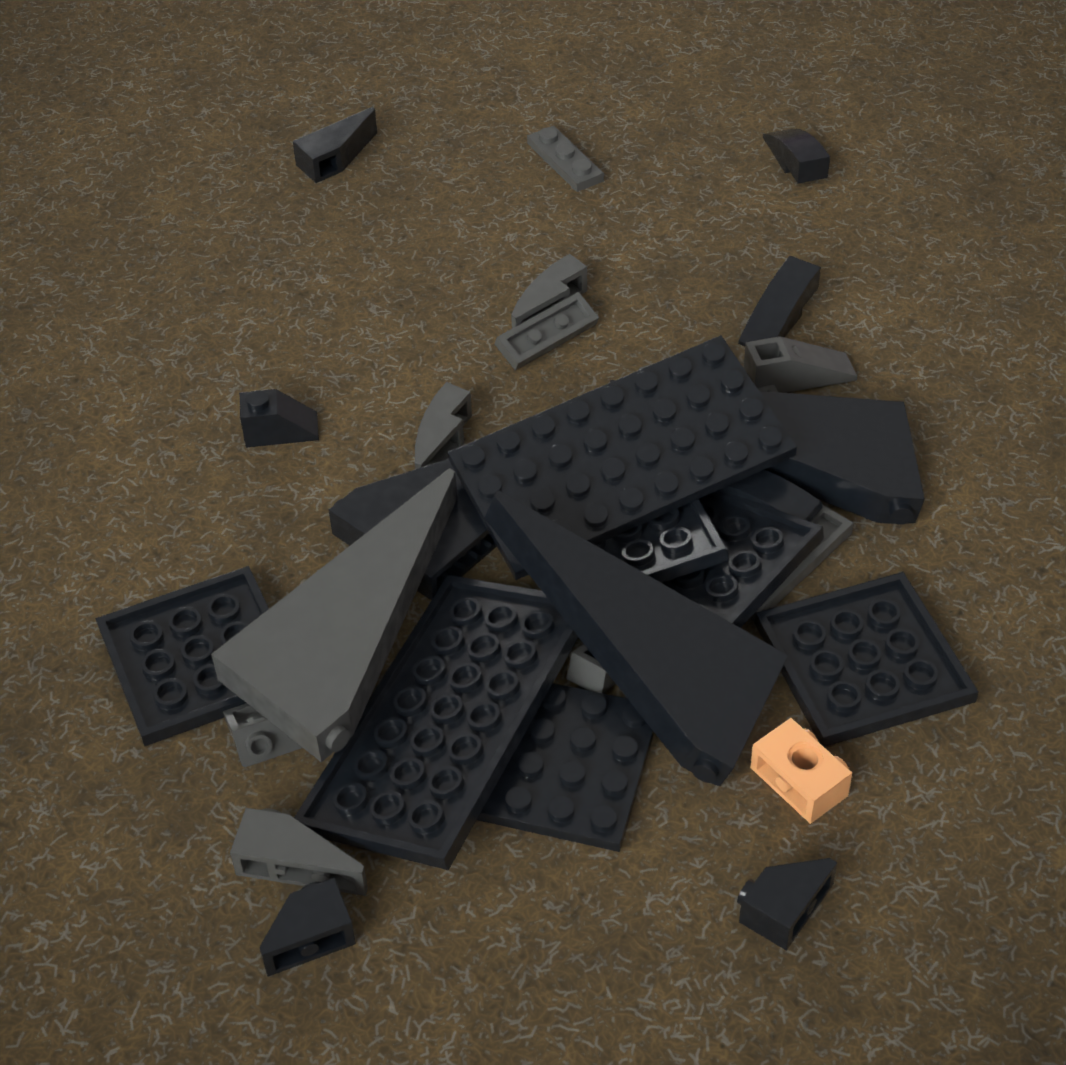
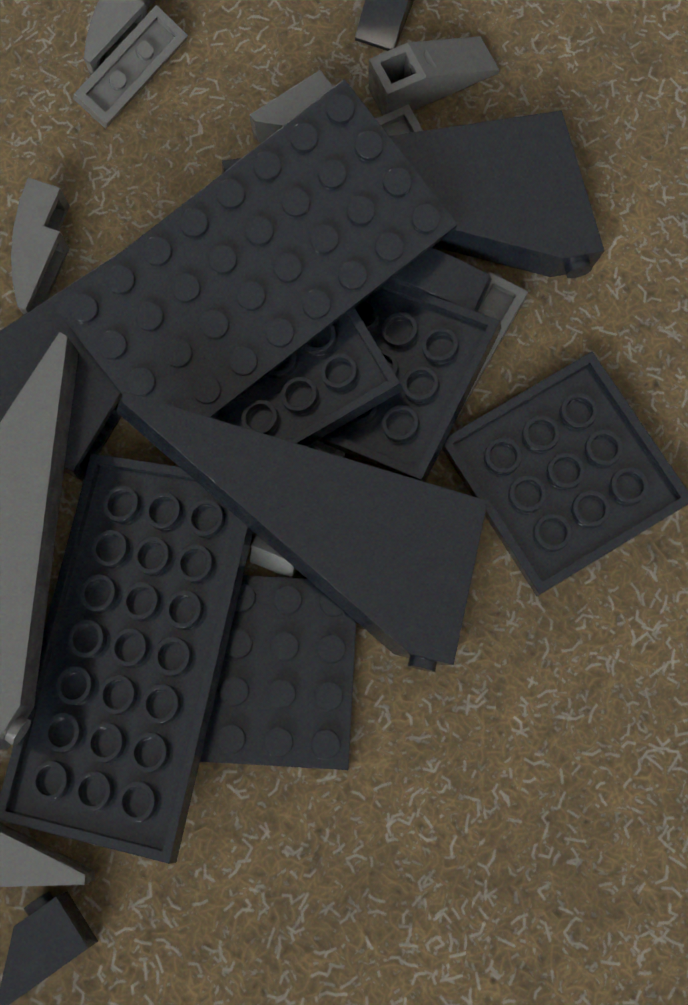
camera: 10 degrees left, 30 degrees up
black slope [737,858,837,951] -> none
light nougat brick [750,718,852,824] -> none

